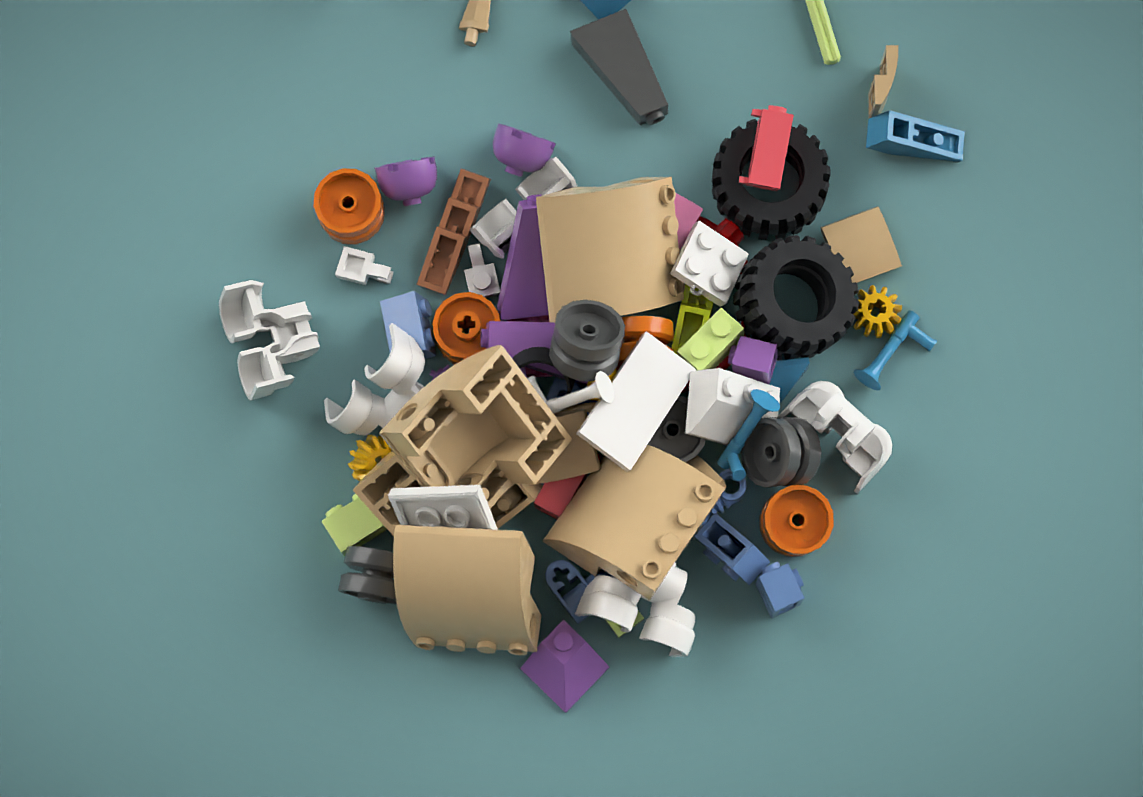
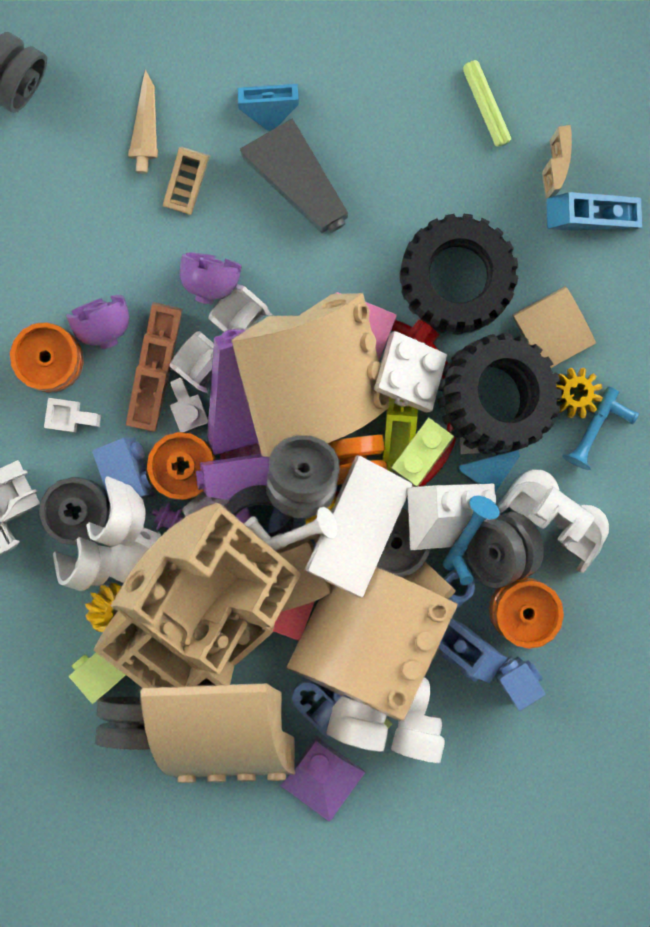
camera: 15 degrees left, 10 degrees up
white tile [388,485,498,530] -> none
medium lavender brick [728,336,778,384] -> none
coral brick [738,105,794,191] -> none
none -> dark grey wheel [39,477,111,545]
none -> tan slope [162,147,210,215]

